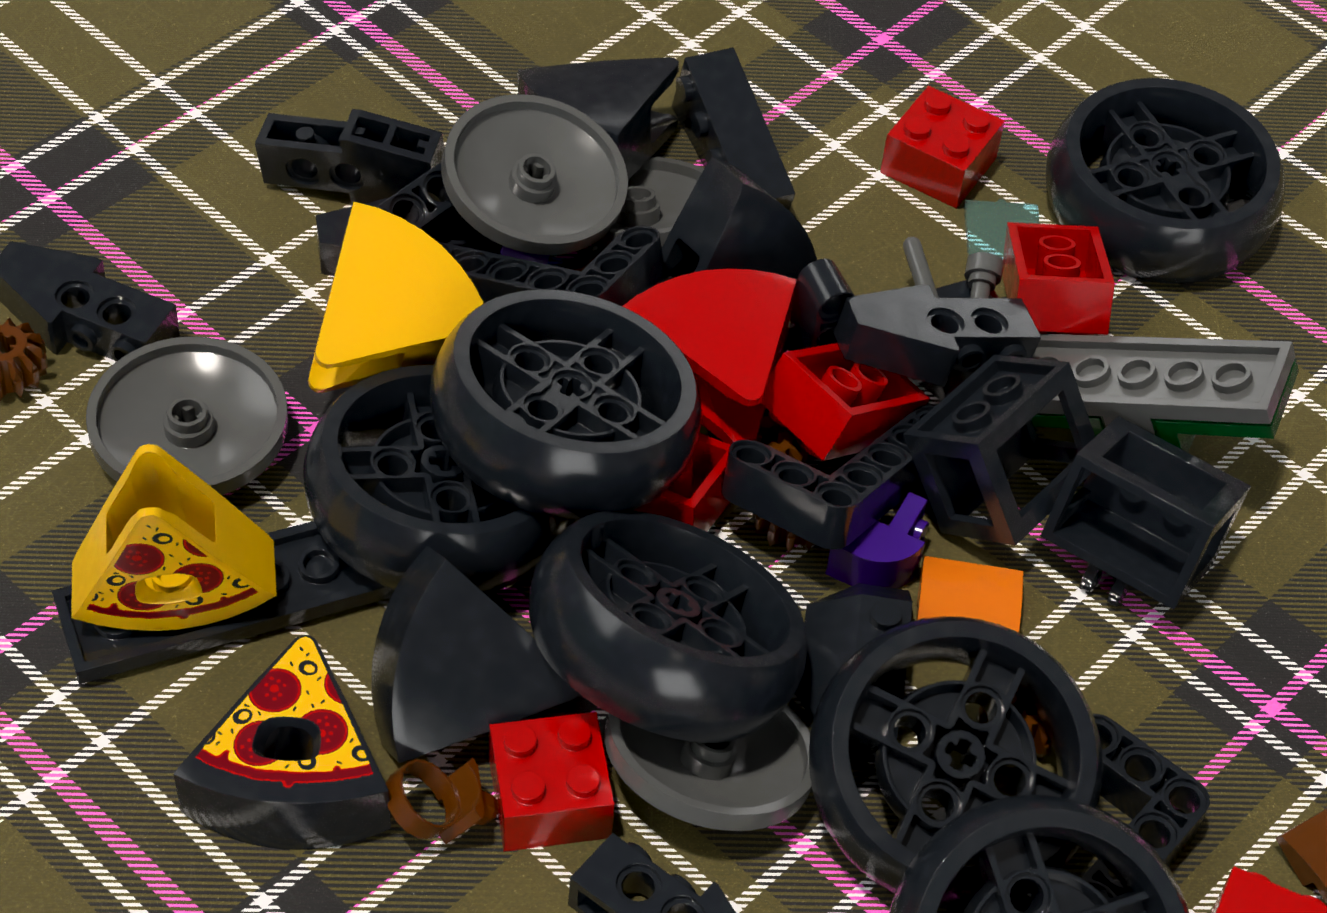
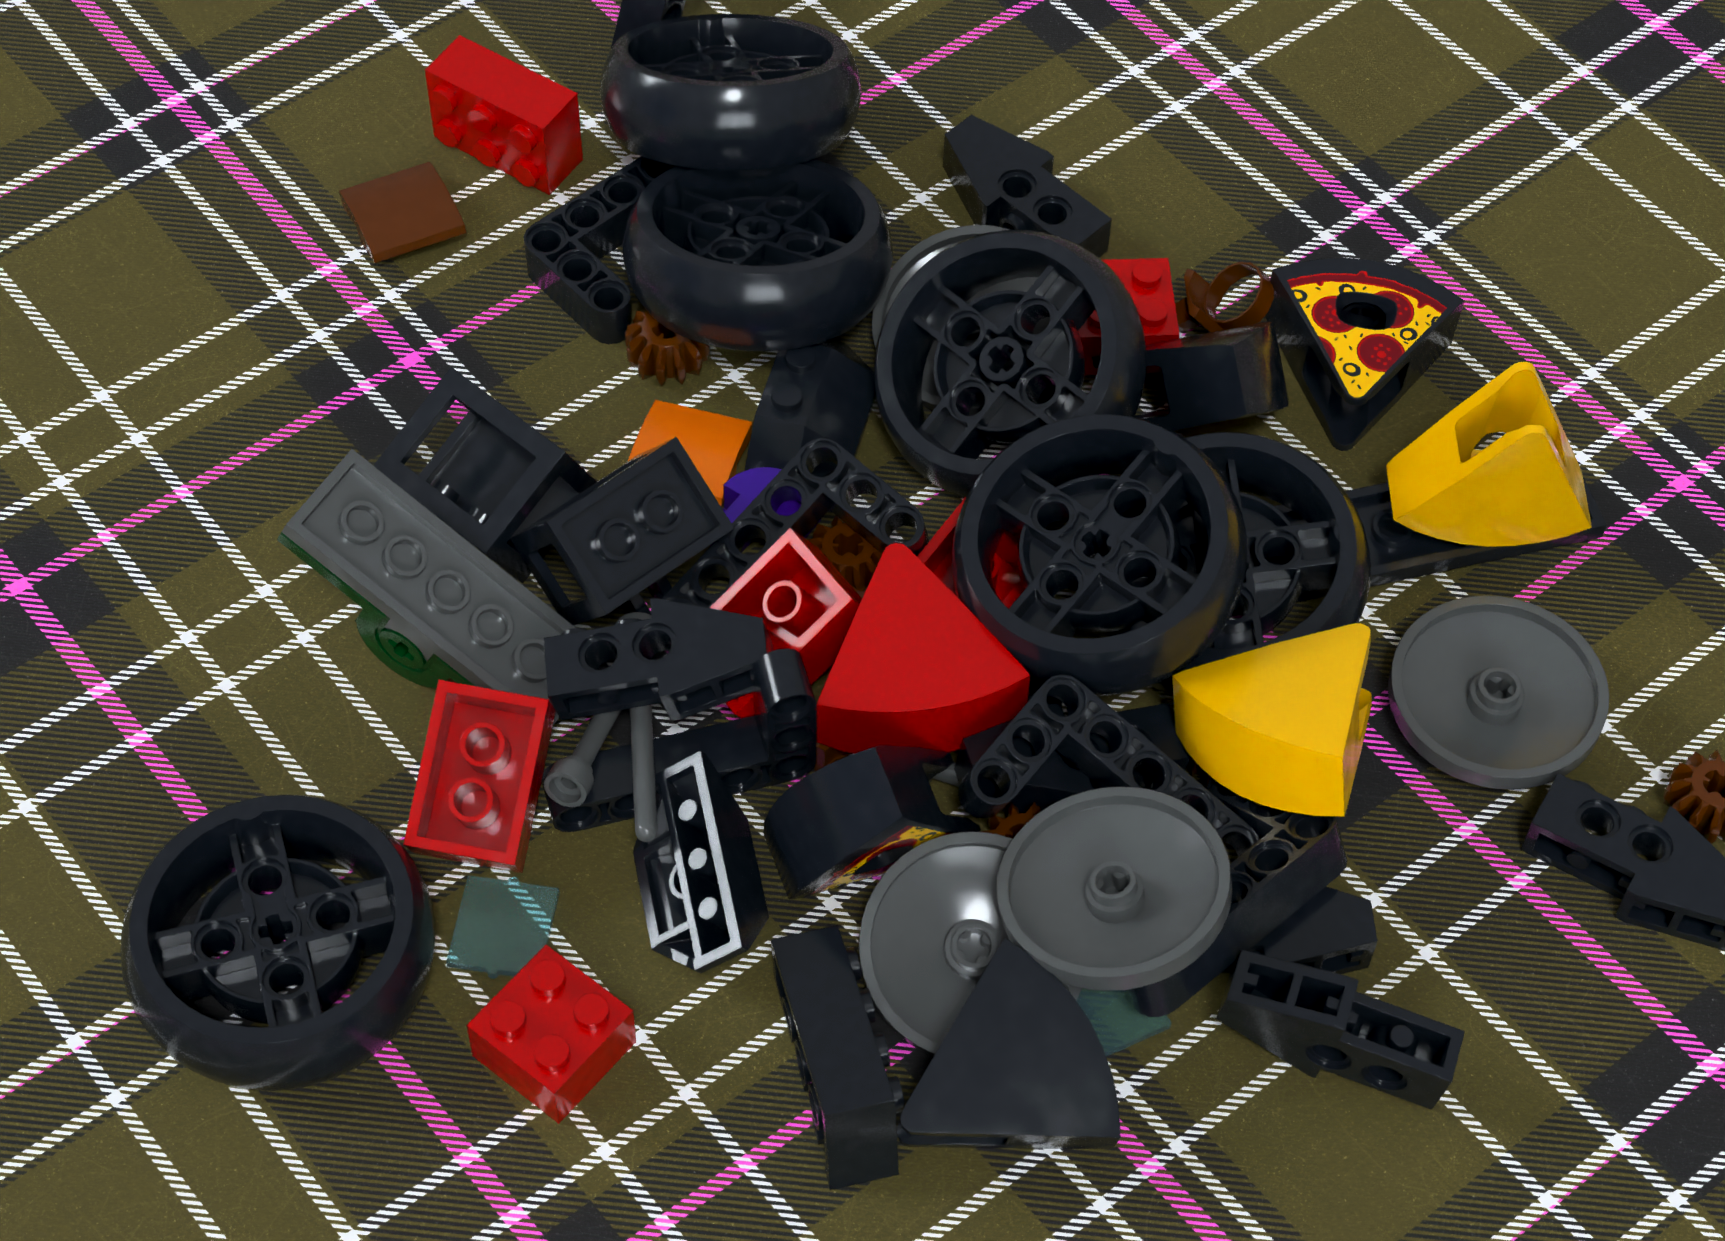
camera: 170 degrees left, 5 degrees up
none -> black wedge [633,751,769,974]

